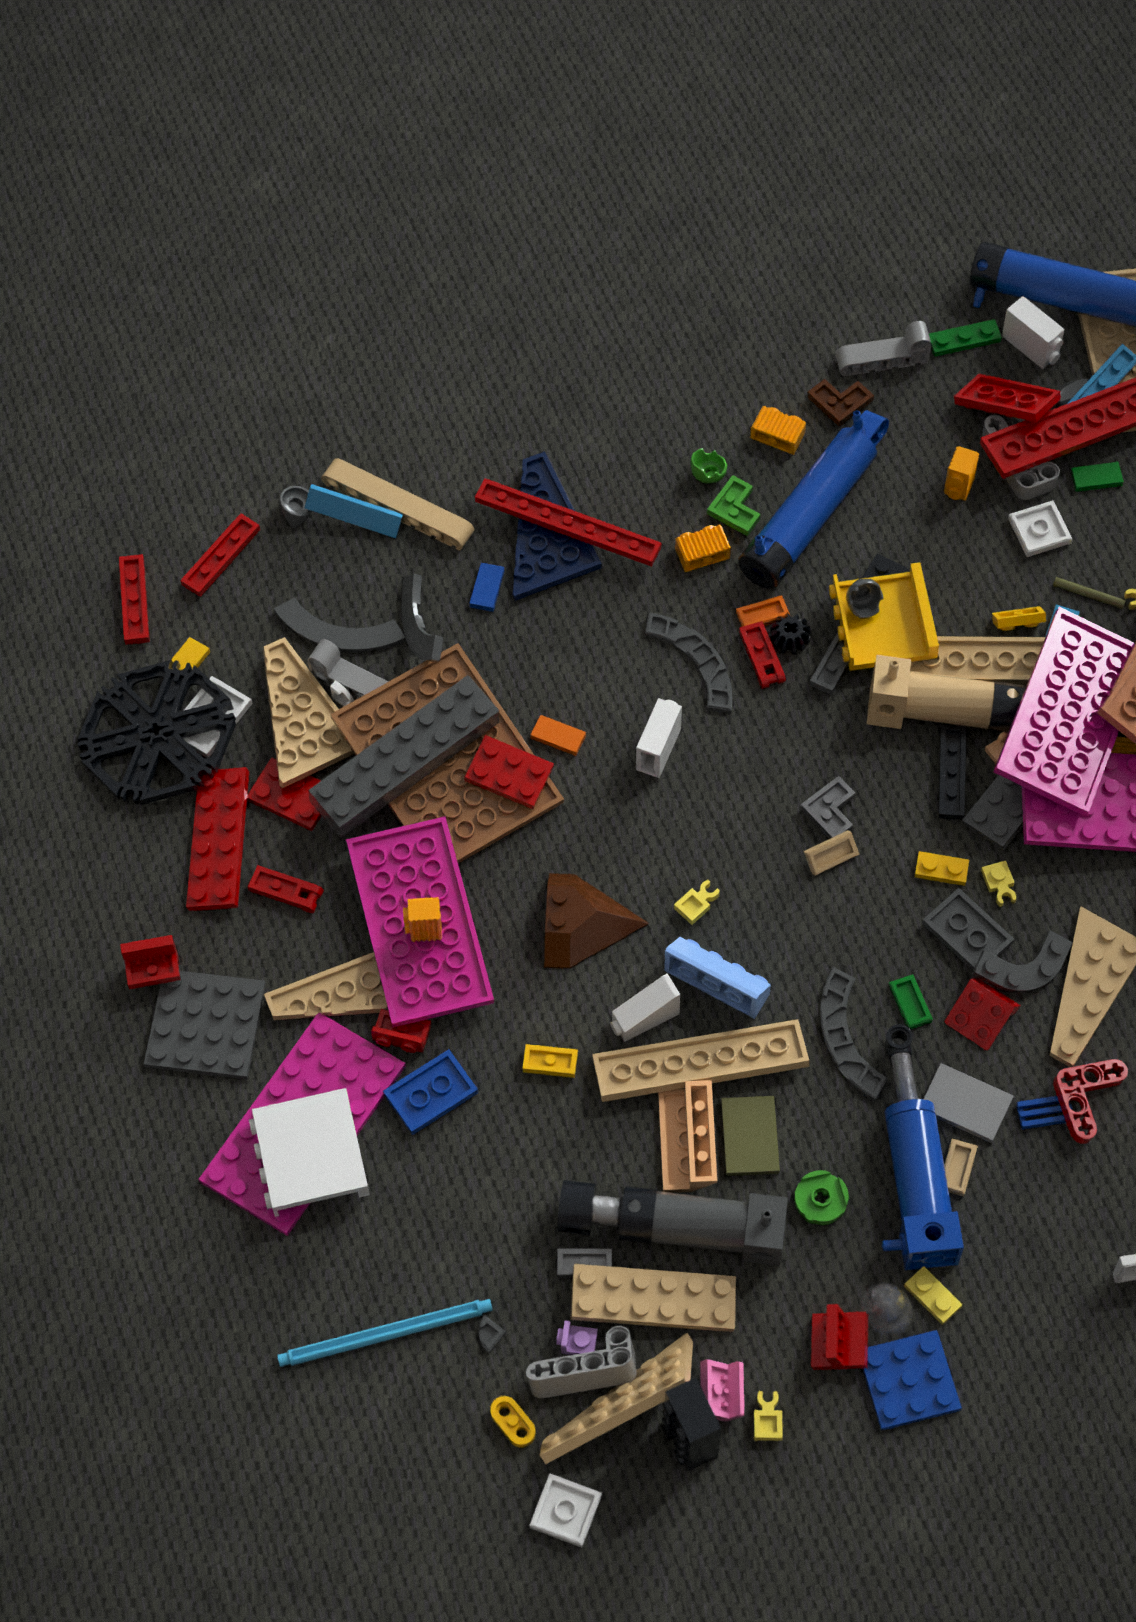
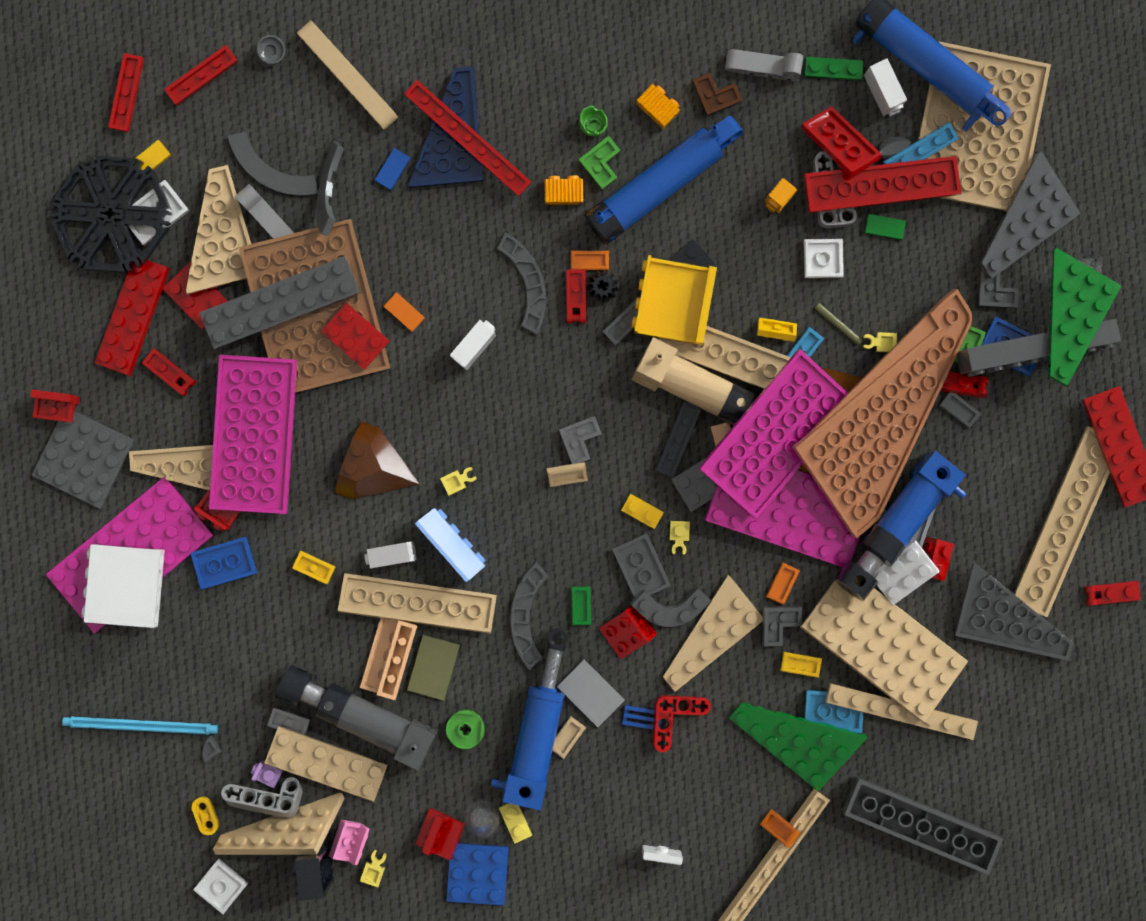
camera: 15 degrees right, 25 degrees up
dark azure tile [304,484,403,538] -> none
white tile [330,680,355,707] -> none
light orange brick [403,897,442,942] -> none
dark grey hair [846,579,883,618] -> none

